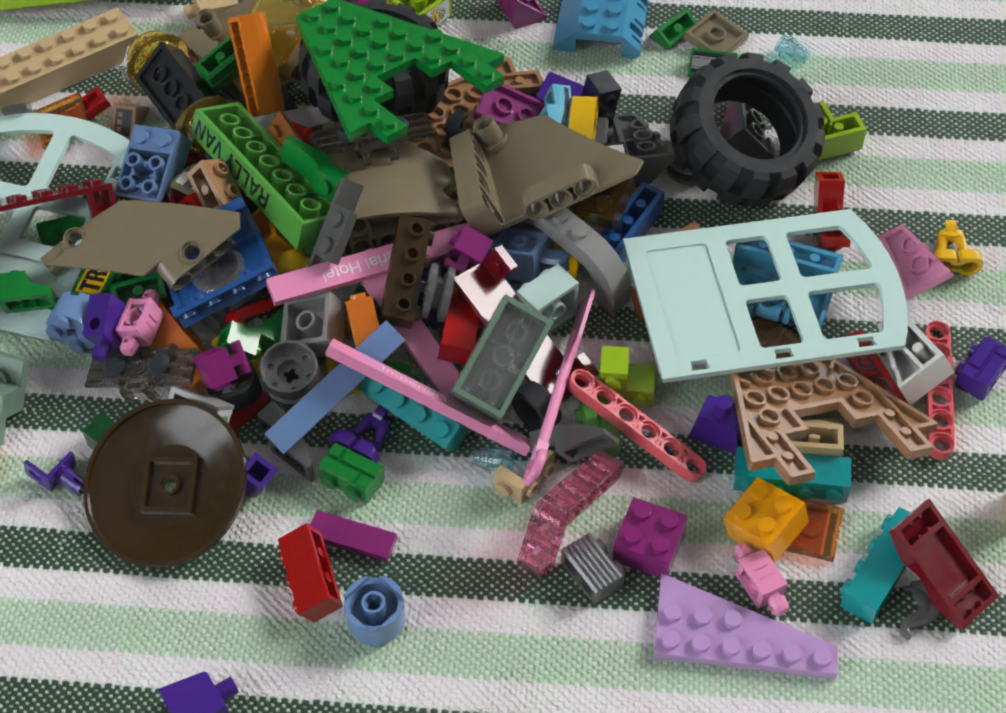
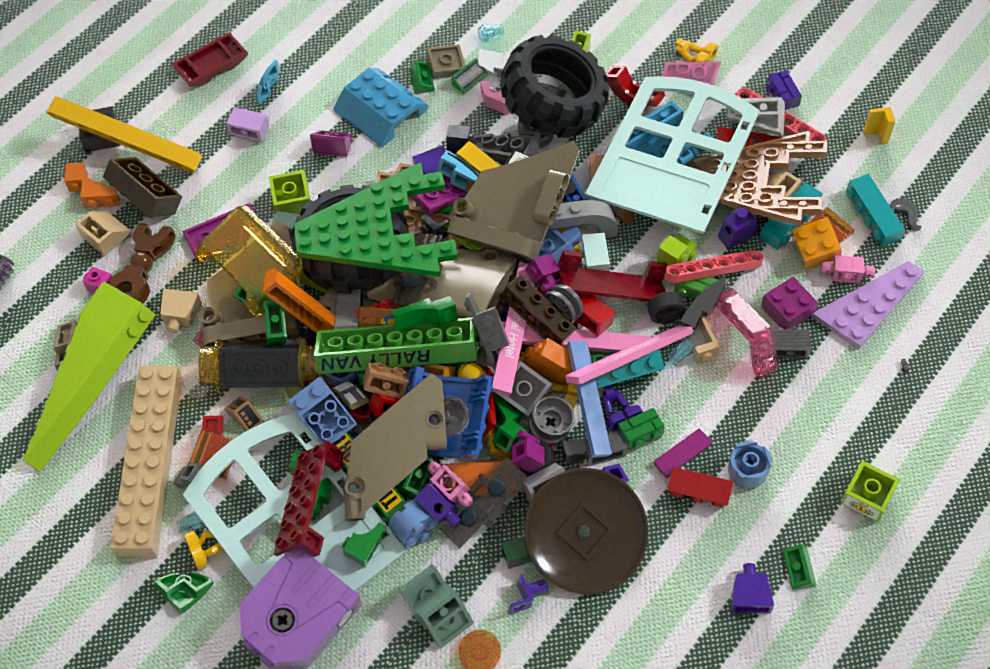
camera: 55 degrees left, 5 degrees up
clear brick [448,294,554,422] -> none
bright pink piece [523,288,595,486] -> none
dark red slope [889,498,999,630] -> none

